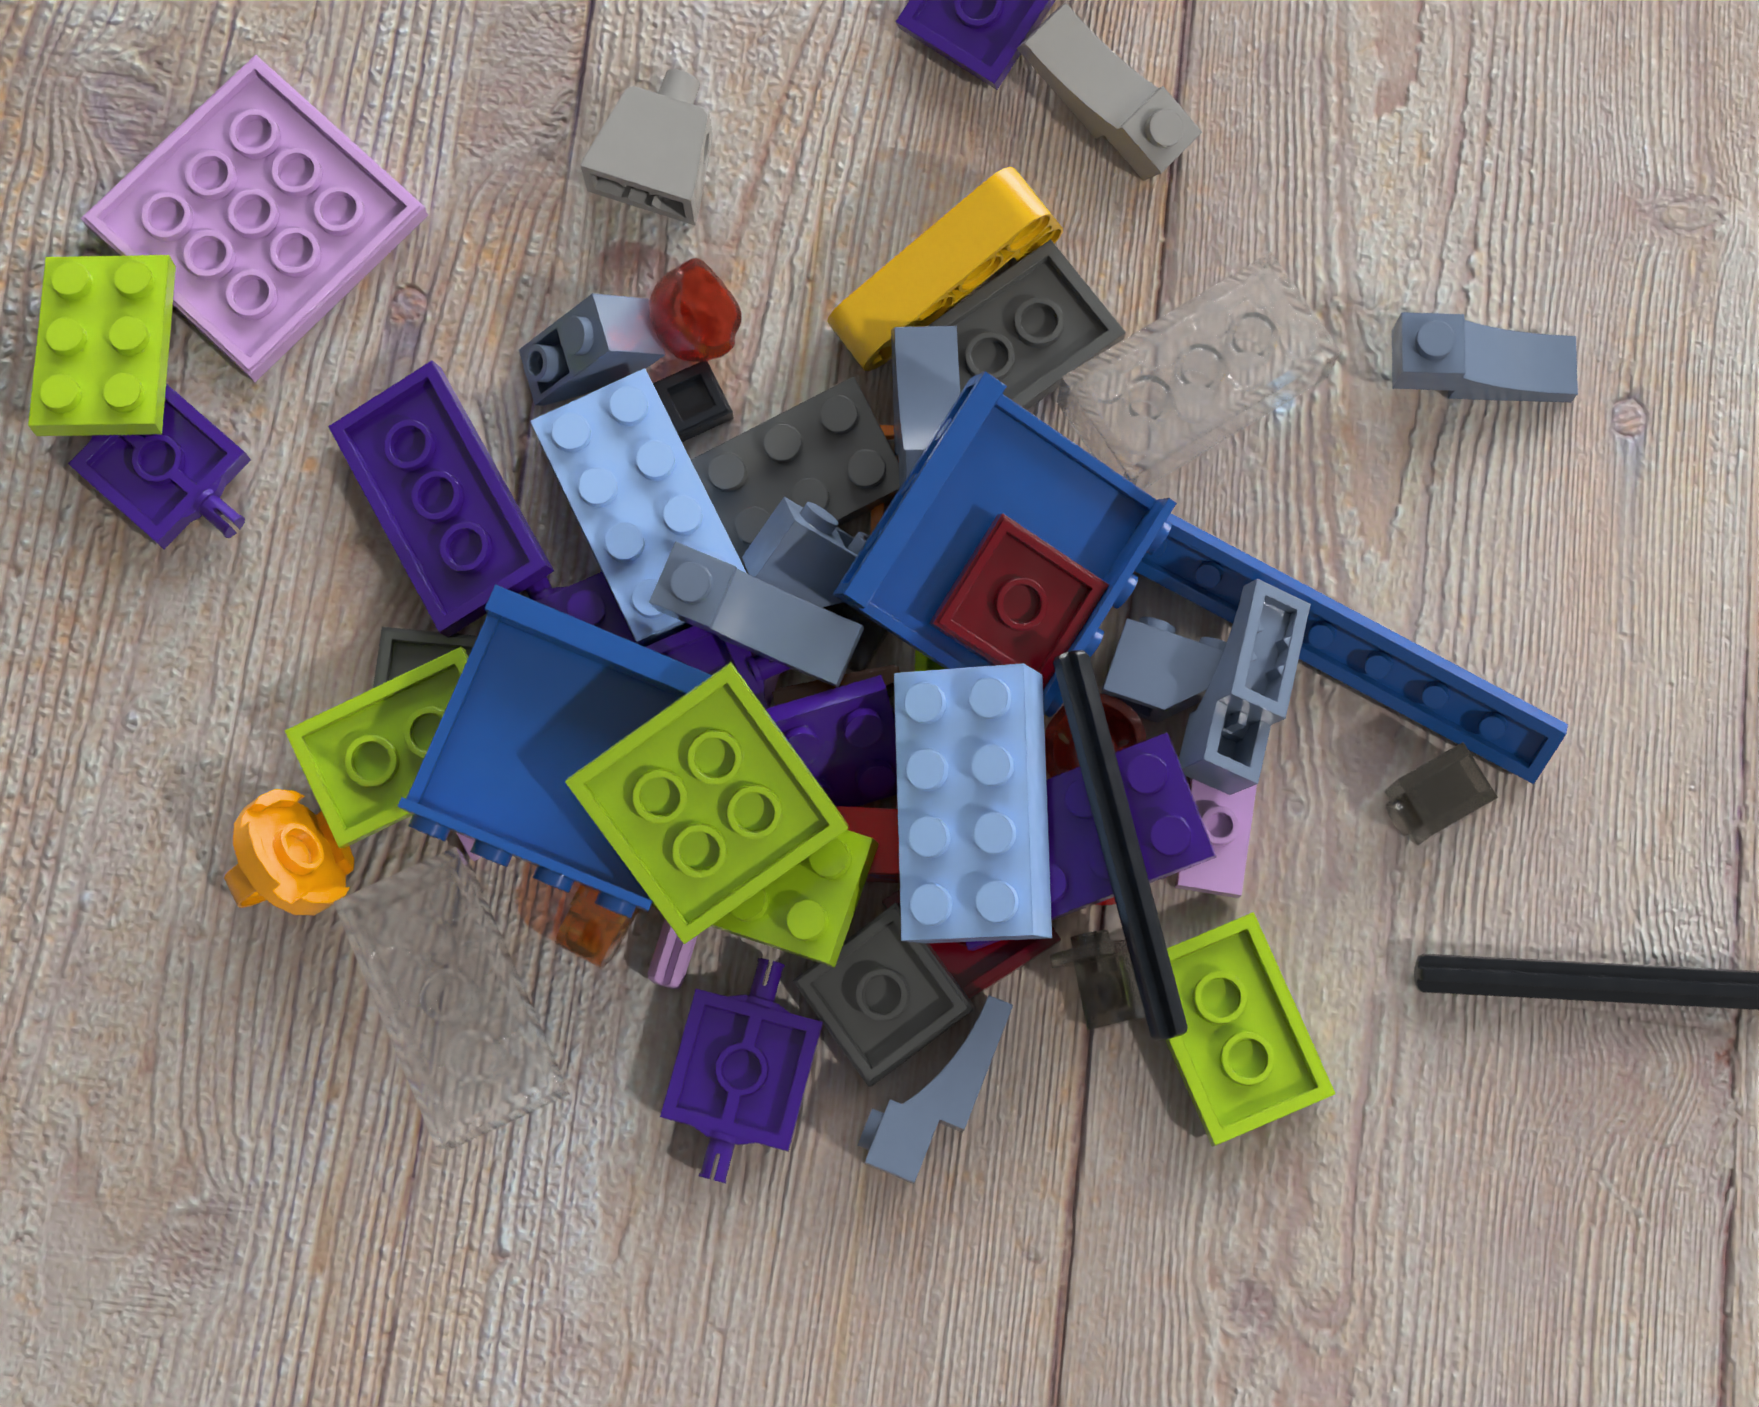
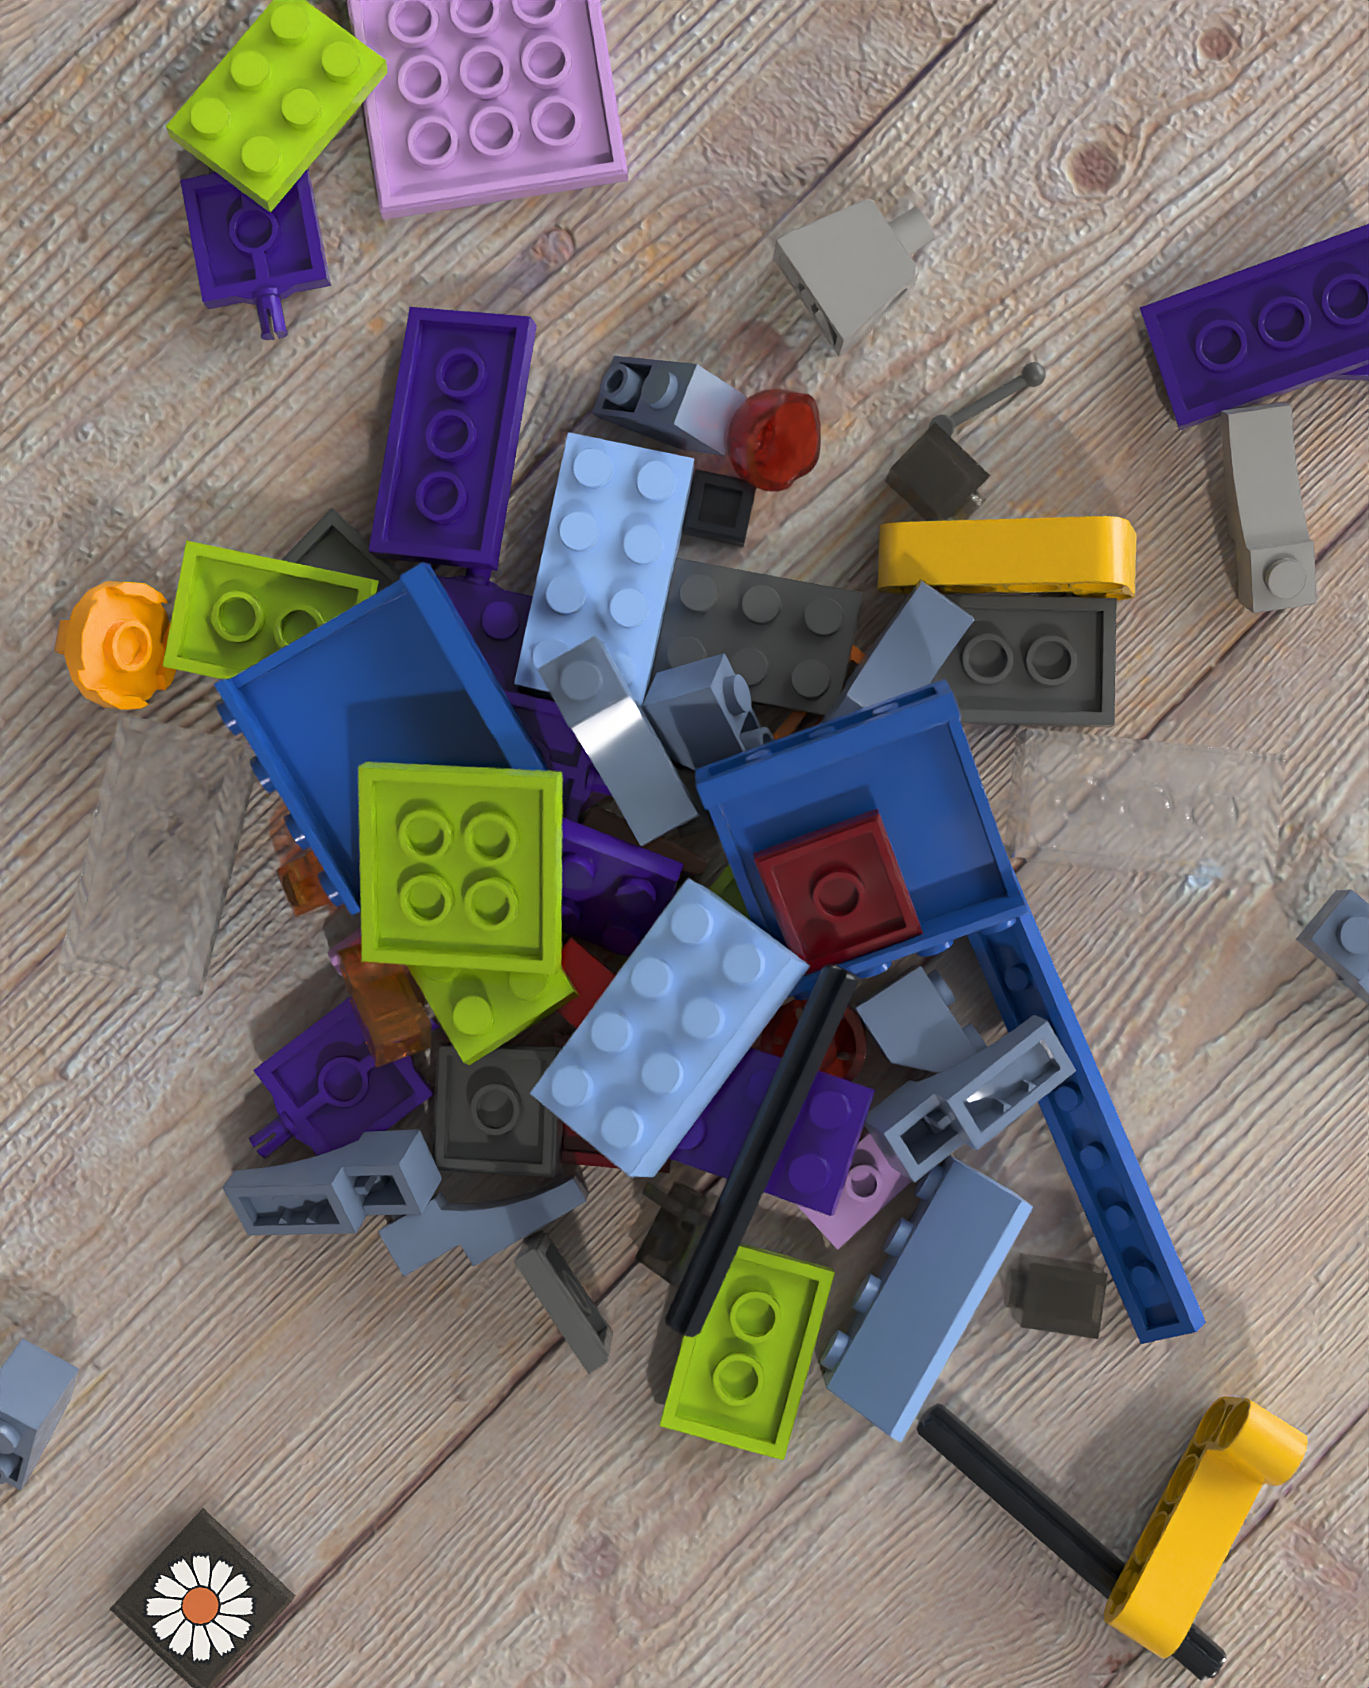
camera: 40 degrees right, 10 degrees up
none -> sand blue slope [223,1130,442,1235]
none -> clear orange leg [336,942,431,1068]
none -> dark grey tile [514,1230,613,1374]
none -> light blue slope [819,1155,1033,1443]
none -> clear smoke brick [885,422,991,521]
none -> dark grey hinge [928,362,1046,442]
none -> yellow beam [1104,1396,1308,1658]

